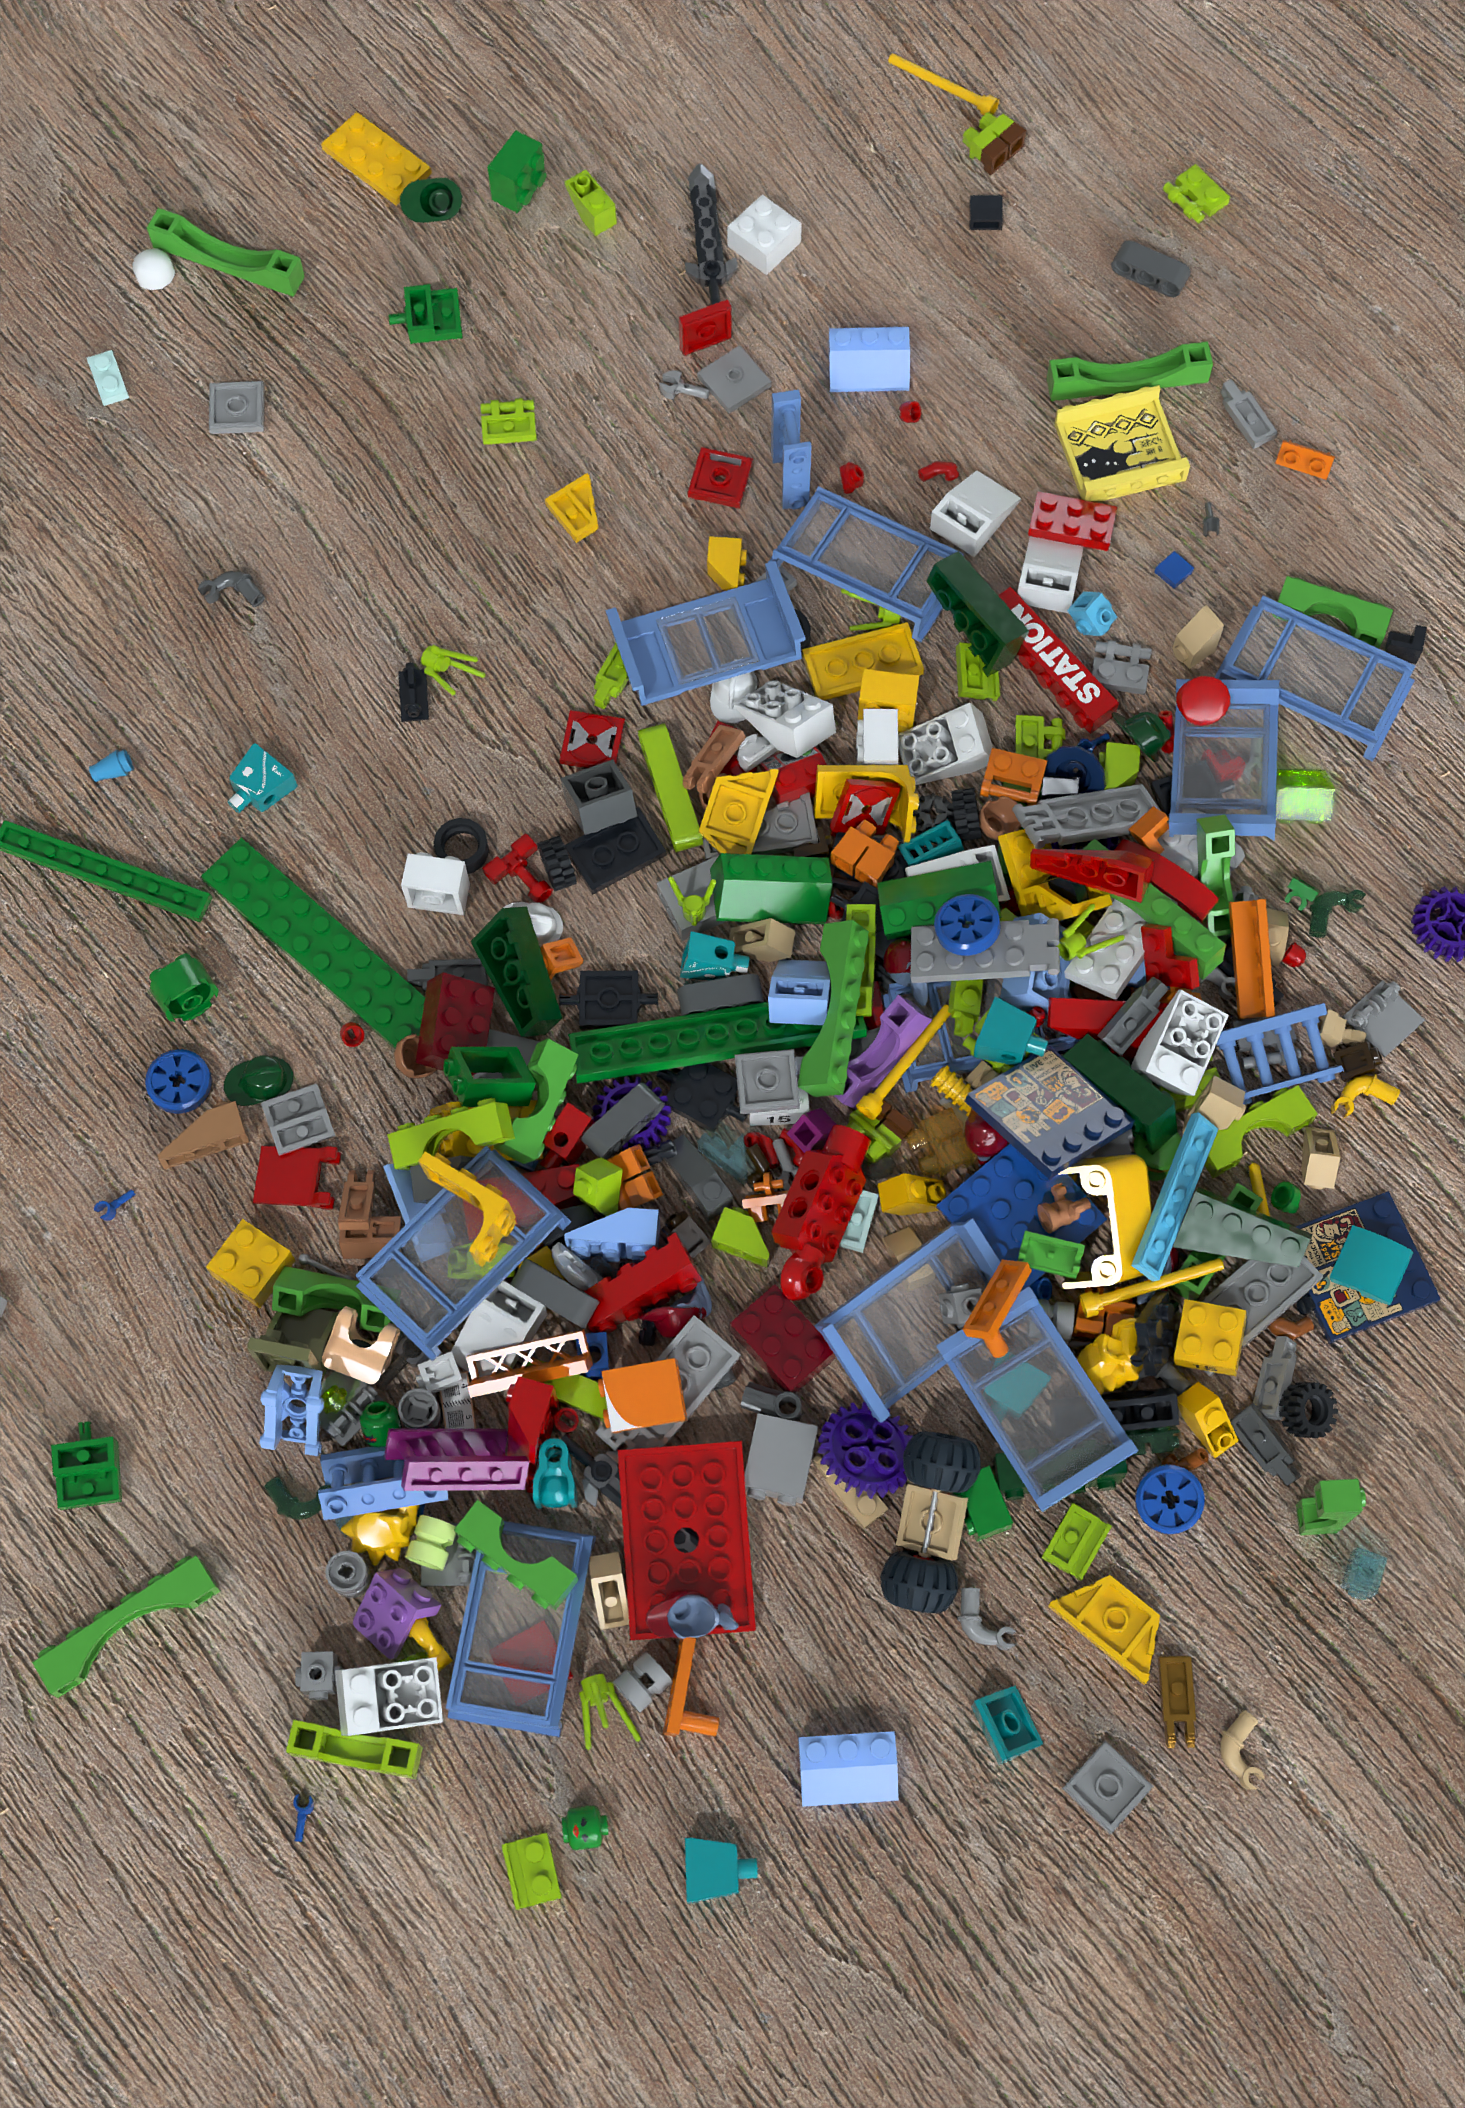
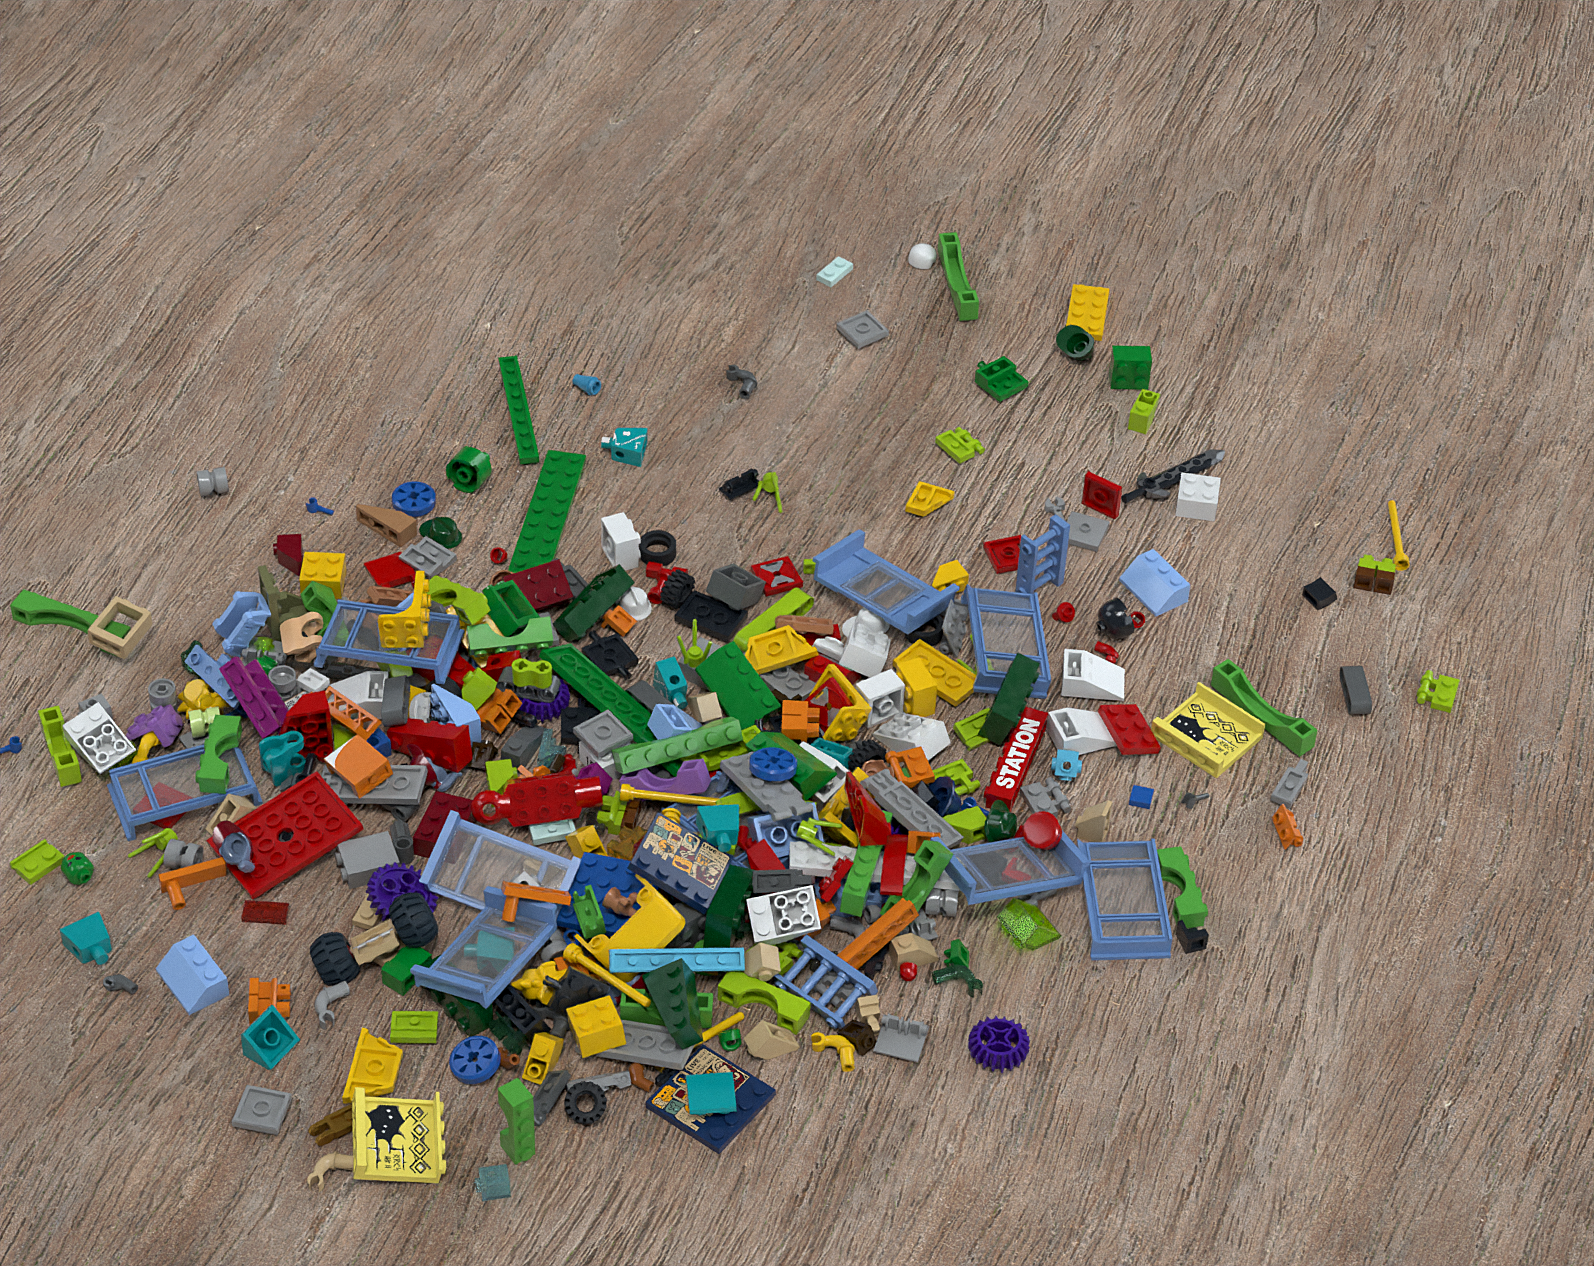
camera: 55 degrees right, 25 degrees down
green plate [51,1421,122,1510] -> none
none -> tan window [87,596,152,660]
none -> dark grey arm [103,974,138,994]
none -> clear red tile [241,900,290,925]
none -> orange hips [248,978,291,1025]
none -> dark red slope [273,534,303,576]
none -> light yellow panel [352,1087,446,1183]
none -> lime axle [512,659,552,689]
none -> light grey hinge [939,600,966,658]
none -> black cylinder [1096,597,1134,639]

